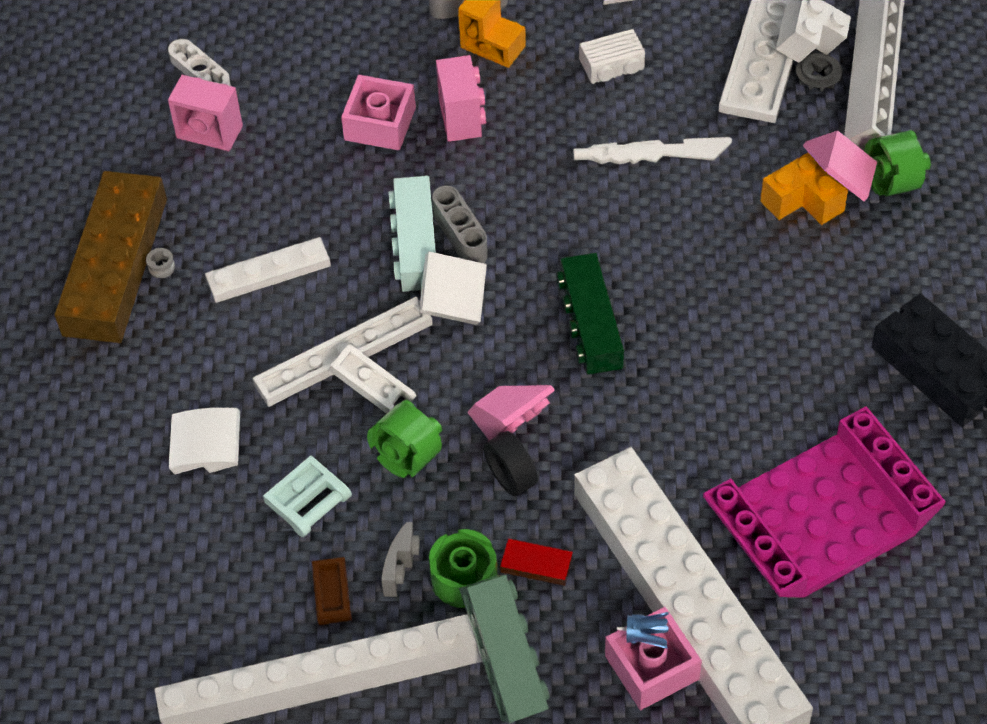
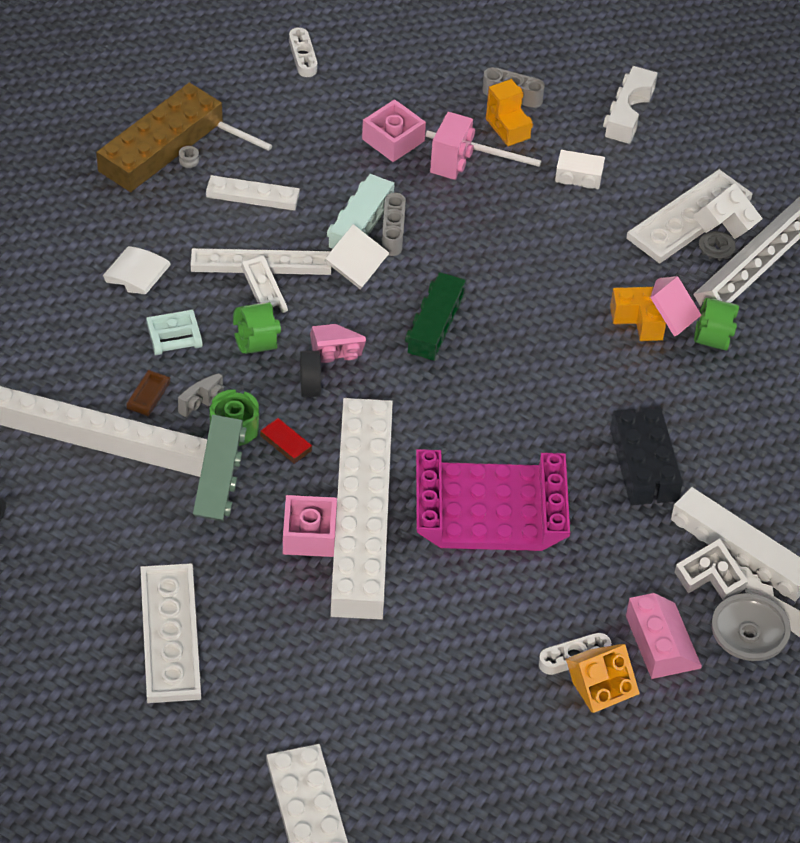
camera: 25 degrees right, 5 degrees down
bright pink brick [168,75,243,151] -> none
white sword [573,137,732,165] -> none
flat silver piece [616,612,669,649] -> none
none -> white axle [217,122,272,151]
none -> white axle [425,130,541,167]

